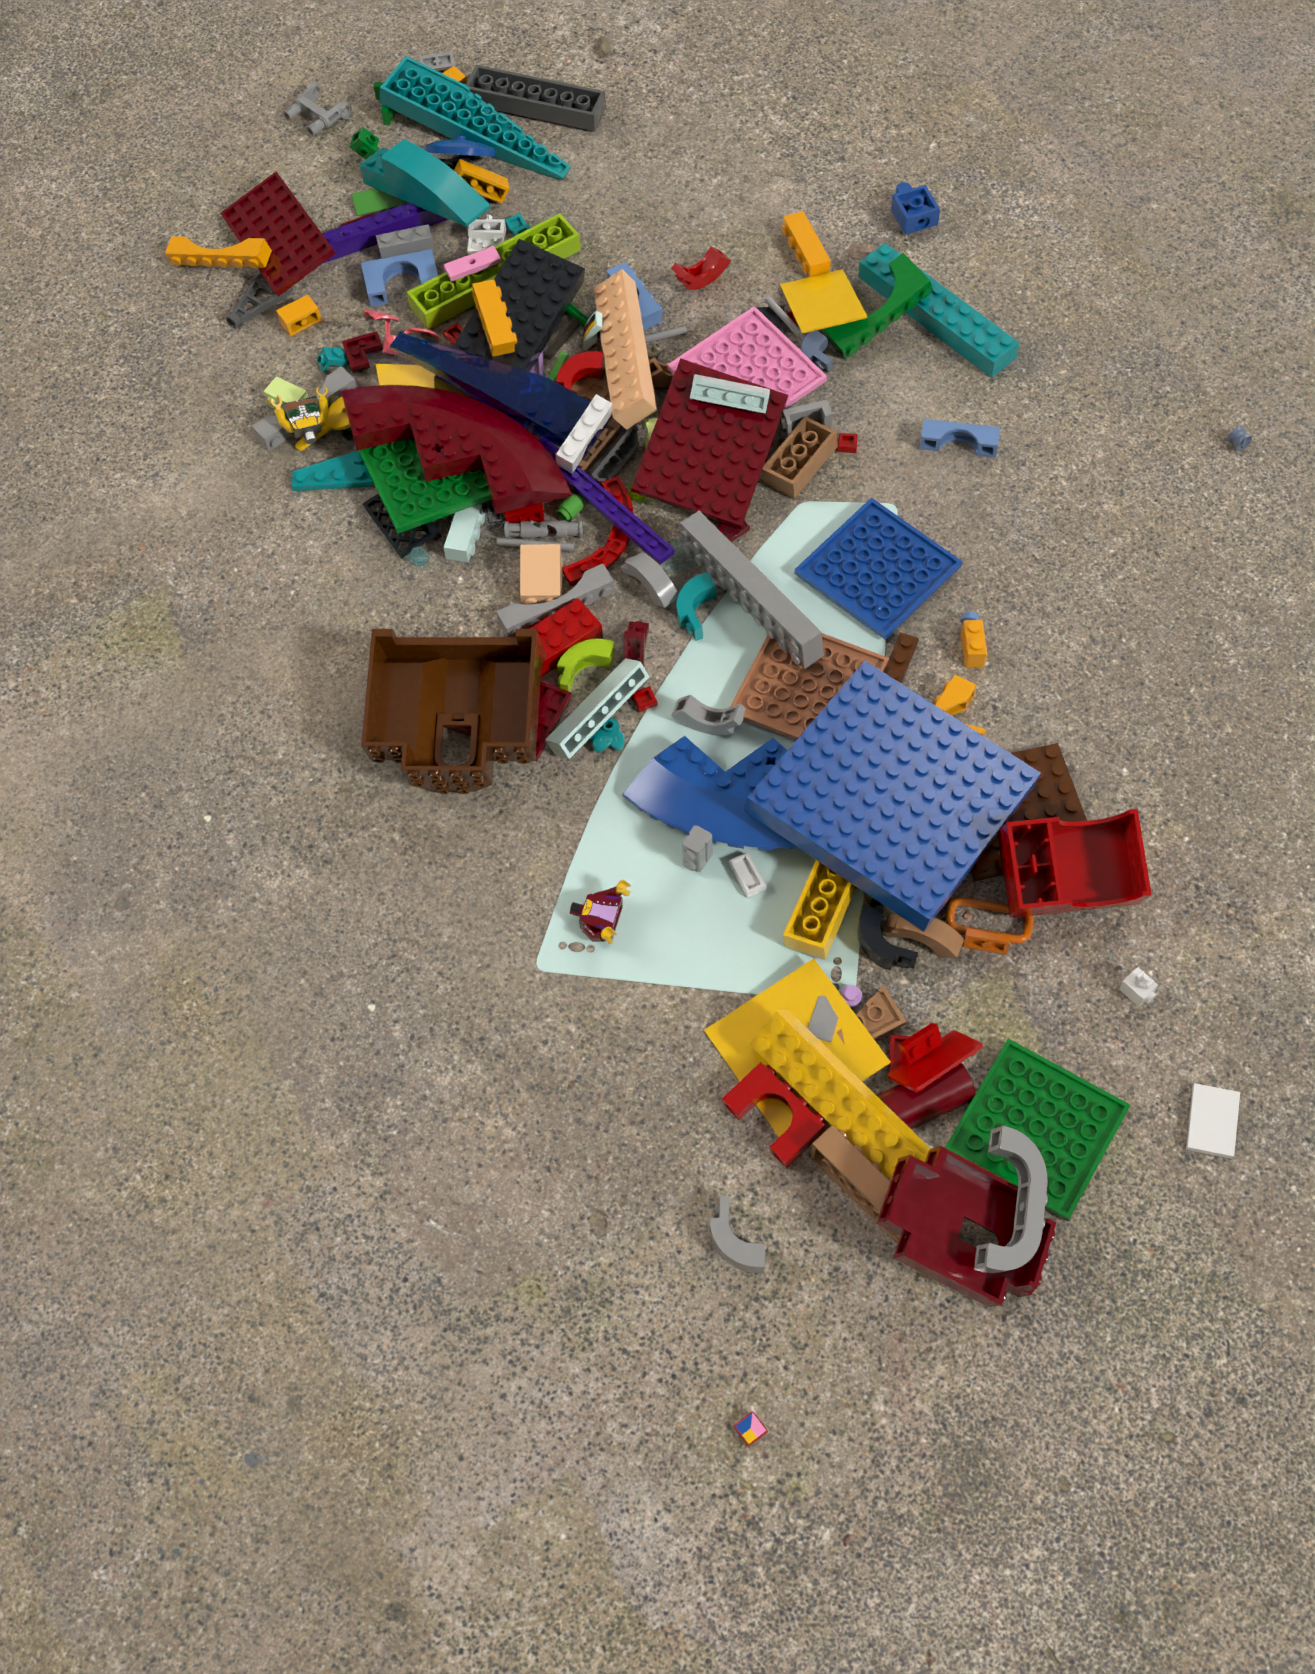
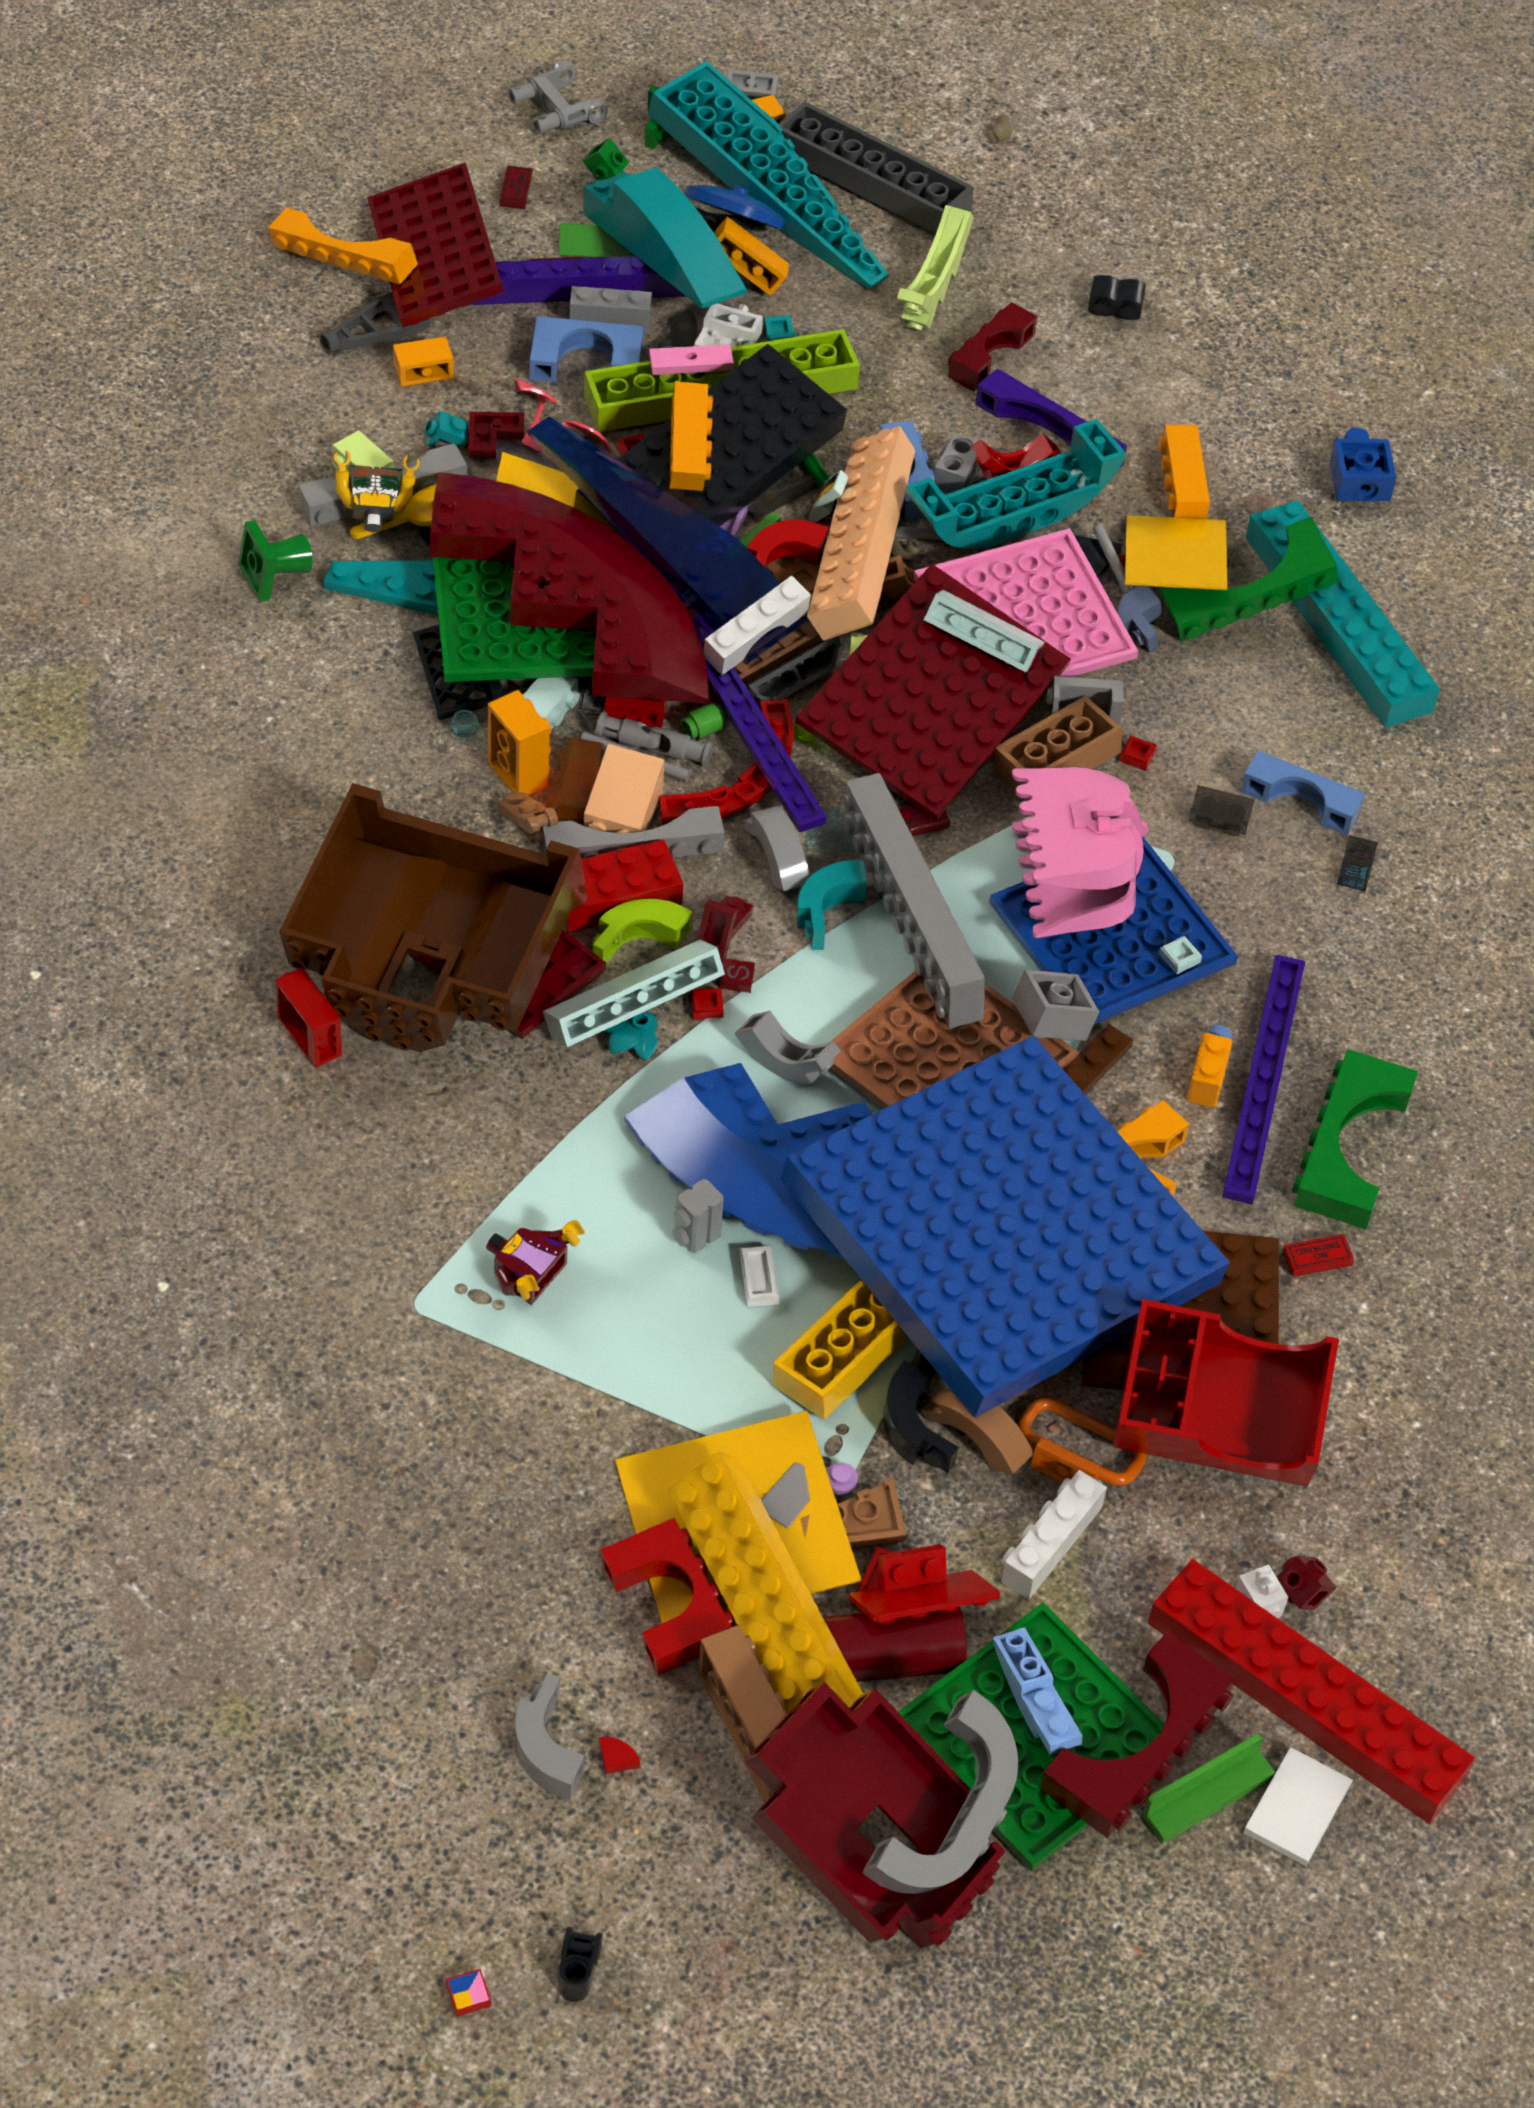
camera: 10 degrees right, 10 degrees down
none -> green plant [238,520,313,602]
none -> red window [275,967,342,1068]
none -> light orange brick [488,690,551,795]
none -> medium nougat plate [497,792,558,834]
none -> dark red tile [500,165,533,209]
none -> clear orange brick [546,737,603,826]
none -> black piece [558,1927,603,2002]
none -> red tile [599,1737,640,1774]
none -> clear smoke tile [658,310,698,348]
none -> dark red tile [721,959,755,993]
none -> yellowish green arch [897,205,974,331]
none -> teal slope [906,419,1126,549]
none -> light grey brick [931,432,980,493]
none -> dark red arch [948,302,1037,392]
none -> dark purple arch [975,368,1127,469]
none -> light blue slope [993,1627,1082,1755]
none -> white brick [1001,1470,1107,1600]
none -> bright pink animal [1012,767,1149,938]
none -> light grey slope [1012,970,1099,1041]
none -> dark red arch [1040,1631,1234,1838]
none -> black brick [1088,275,1146,320]
none -> bright green panel [1142,1733,1276,1844]
none -> red brick [1148,1559,1476,1825]
none -> light aqua tile [1159,936,1202,974]
none -> clear smoke bracket [1189,785,1255,836]
none -> dark purple plate [1222,955,1305,1205]
none -> dark red brick [1277,1556,1337,1610]
none -> red tile [1283,1234,1354,1277]
none -> green arch [1292,1049,1418,1229]
none -> clear smoke tile [1337,835,1378,892]

